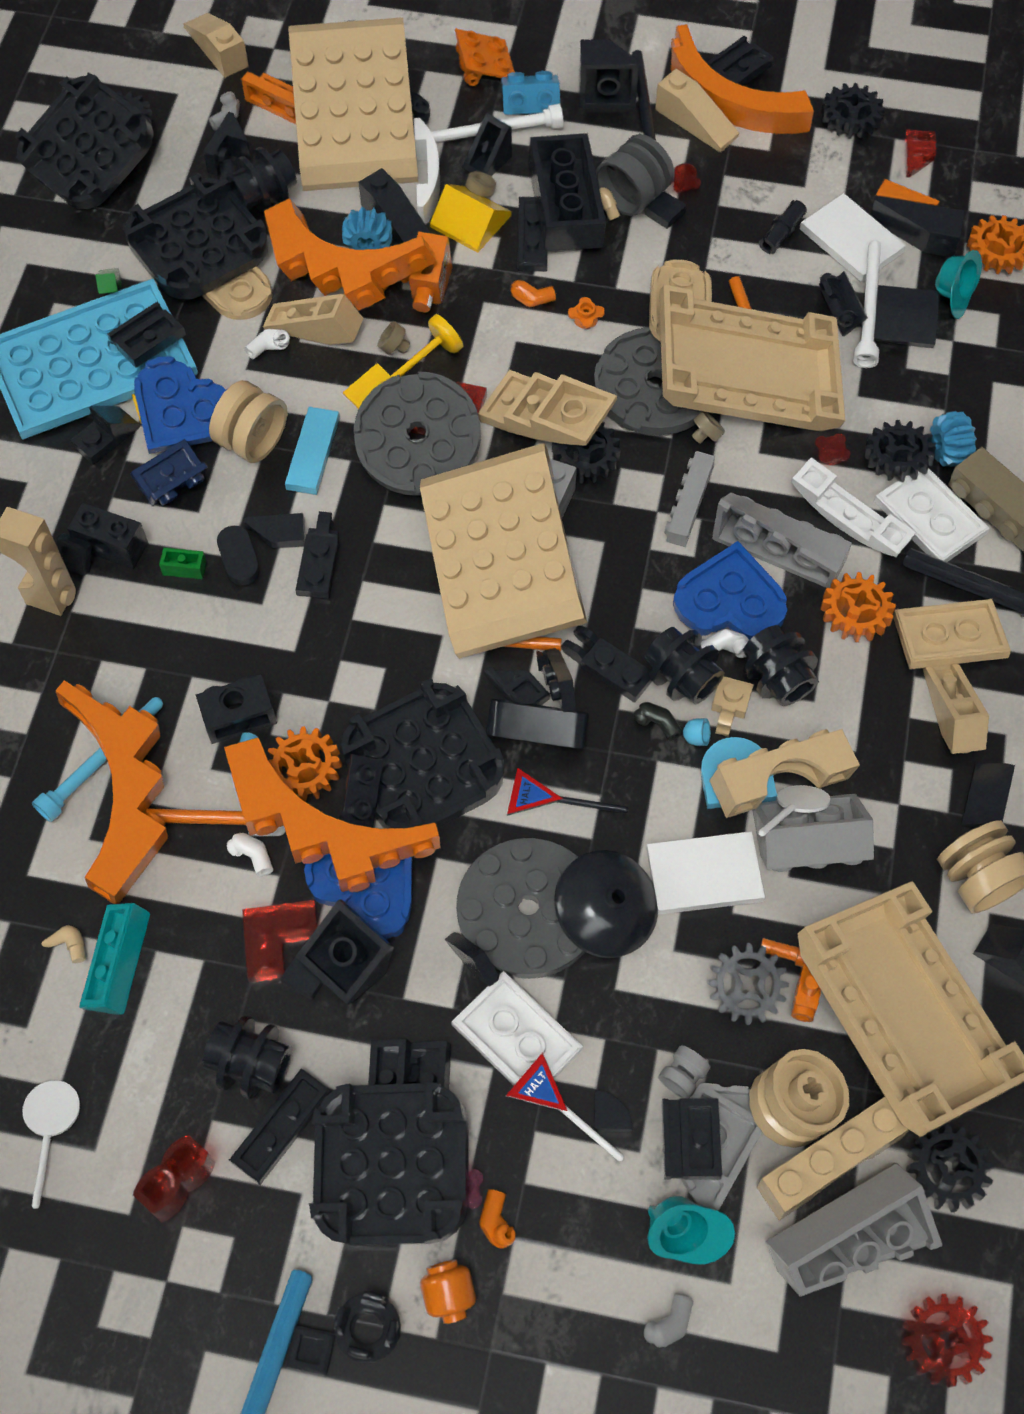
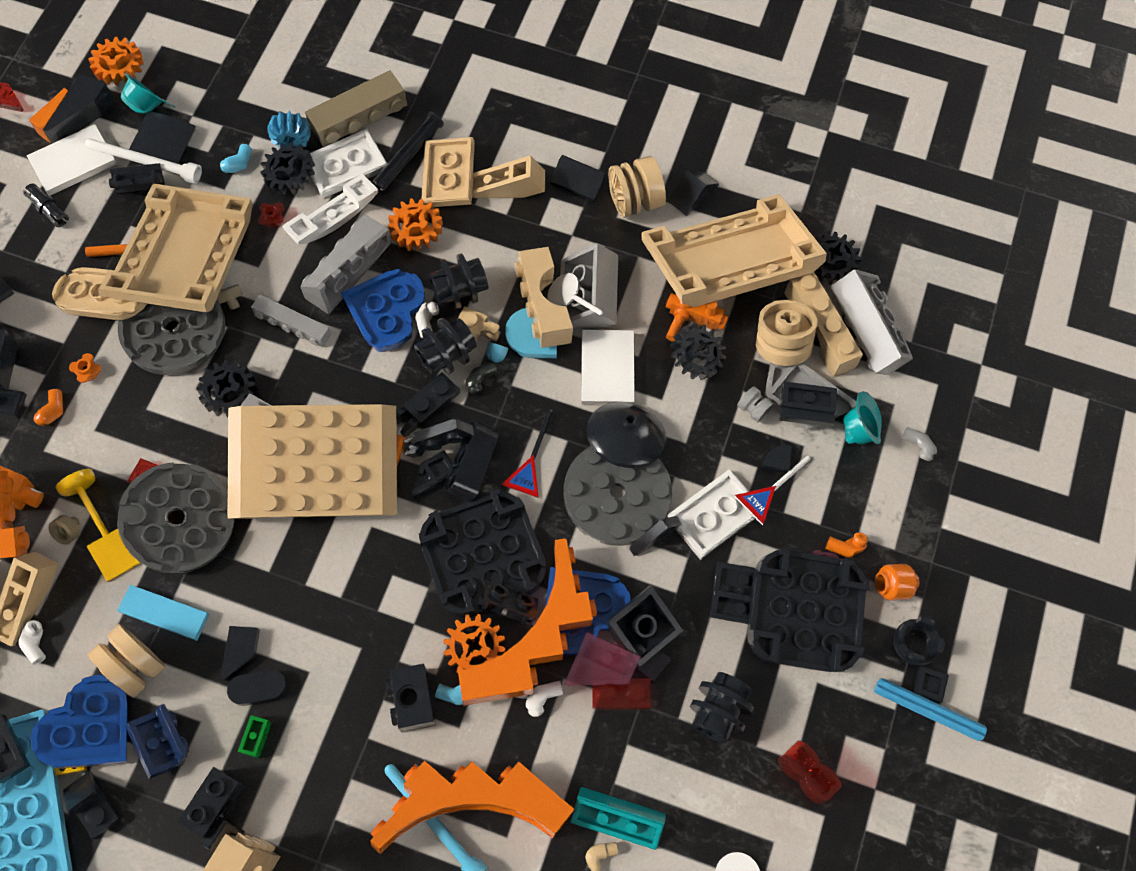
camera: 85 degrees left, 5 degrees up
orange bar [145,809,246,825] -> none
black tile [229,1068,331,1185] -> none
black hinge [295,511,339,599] -> none
tan slope [478,369,617,446] -> none
clear red gear [902,1294,993,1388] -> none
none -> medium azure arm [220,144,252,173]
none -> clear pink wing [565,632,640,686]

